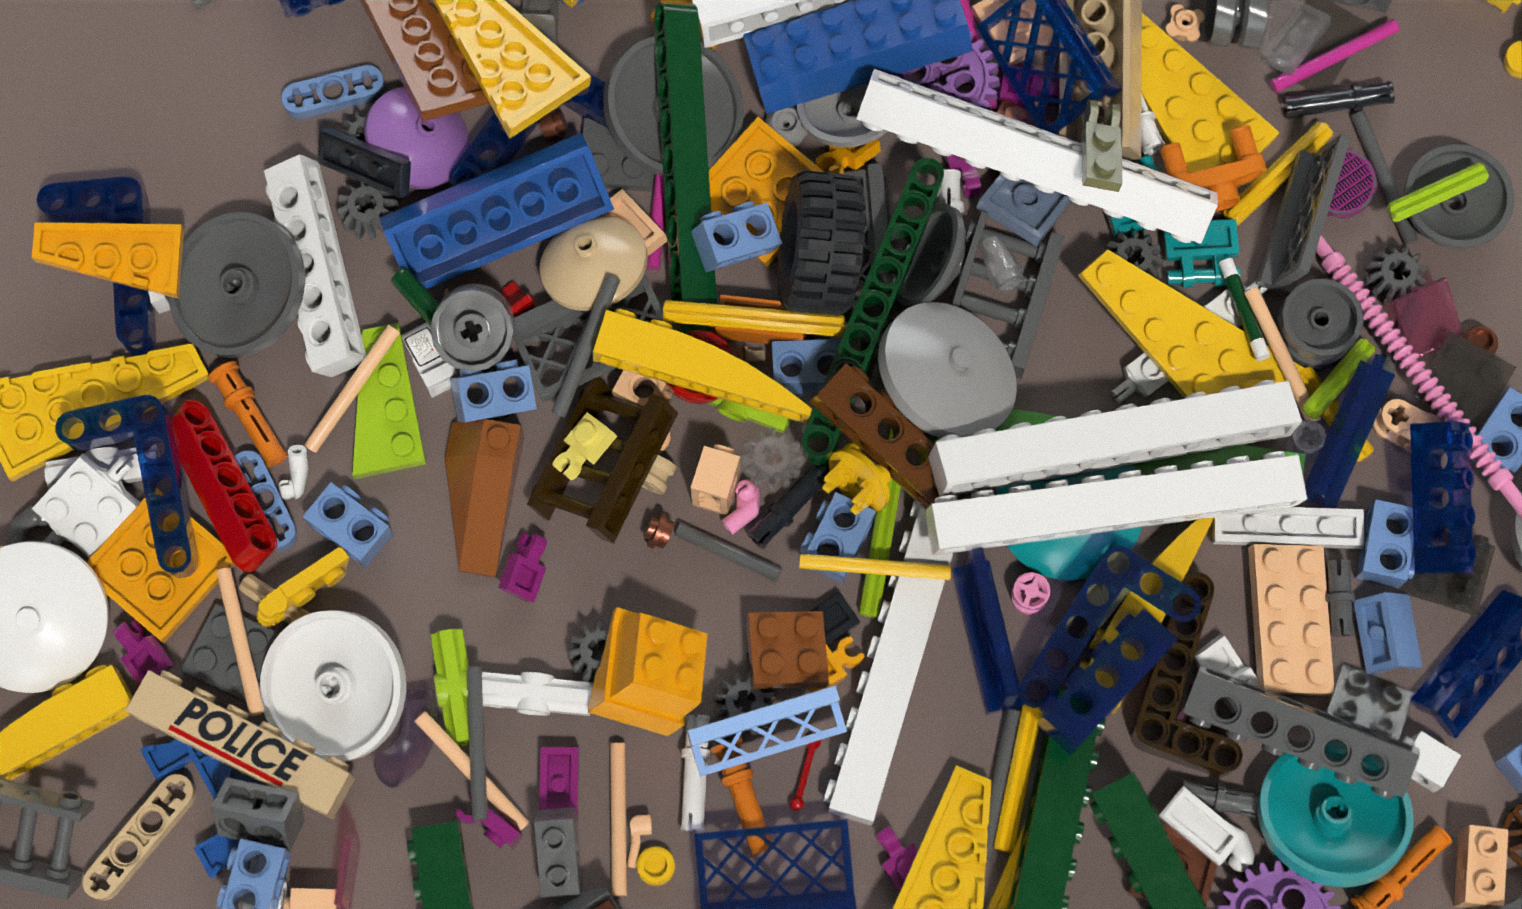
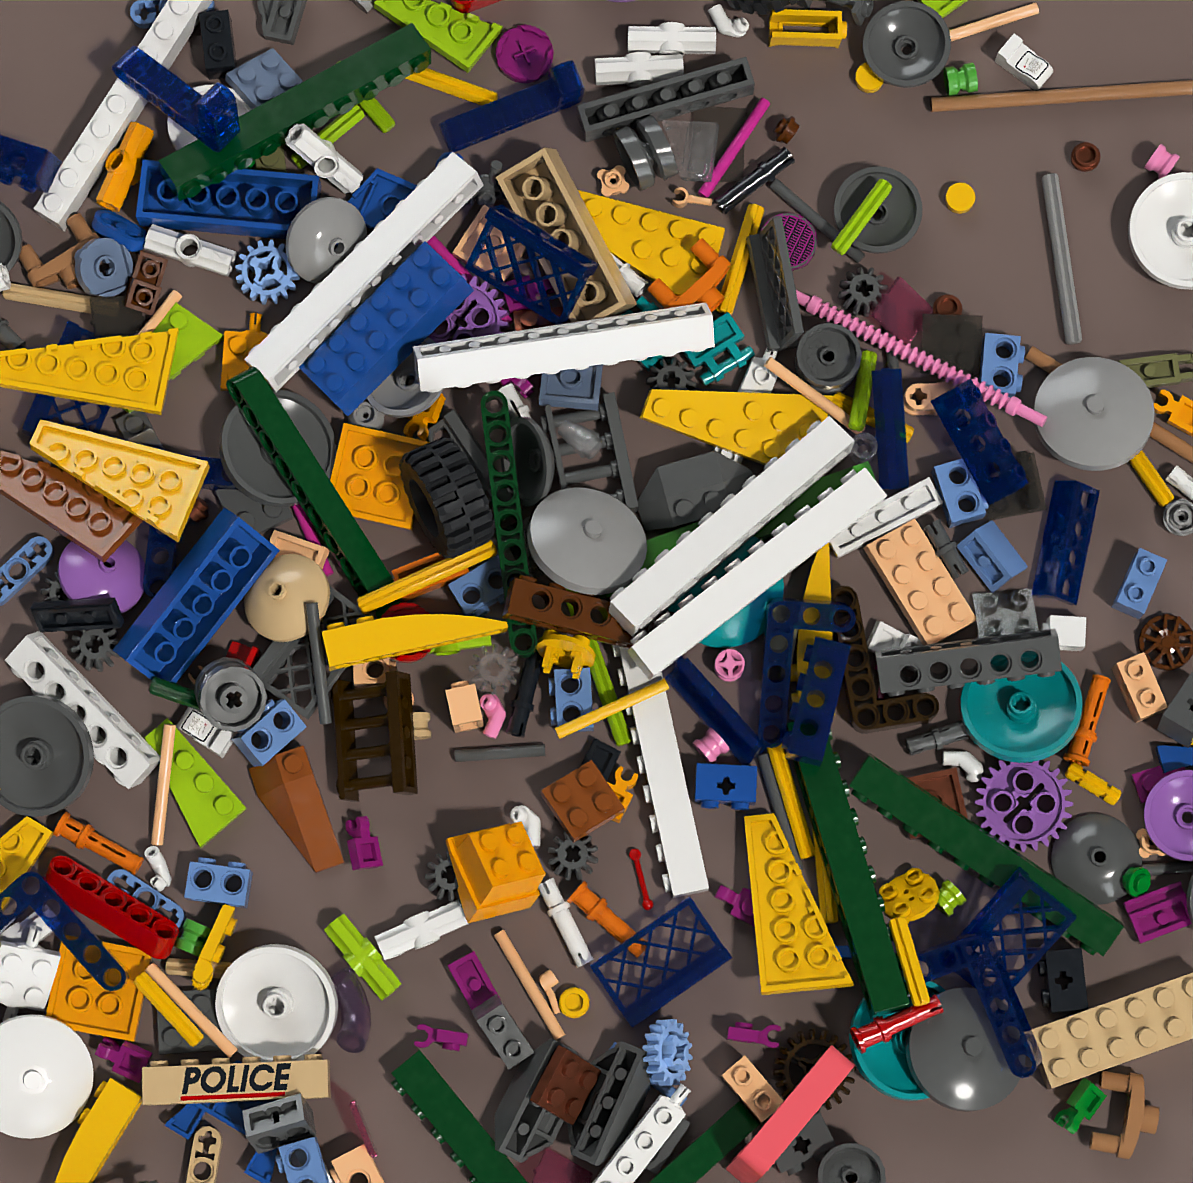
camera: 30 degrees left, 5 degrees up
light nougat bar [414,711,529,832] -> none
dark grey bar [466,667,488,821] -> none
light yellow plate [553,412,617,481] -> none
copper plate [643,512,674,549] -> none
light blue fence [687,686,847,777] -> none
medium blue brick [691,201,783,272] -> none
dark tan piece [743,346,766,365] -> none
hinge [1081,99,1123,192] -> none
white tile [1159,786,1244,866] -> none
dark green bar [1219,258,1270,361] -> none
none -> yellow axle [133,972,204,1047]
none -> bright green wheel [174,918,212,957]
none -> white arm [510,805,541,847]
none -> dark grey wedge [637,450,753,531]
none -> light nougat hand [671,187,712,208]
none -> bright pink wheel [692,727,730,764]
none -> blue brick [694,763,757,810]
none -> reddish brown plate [773,116,800,144]

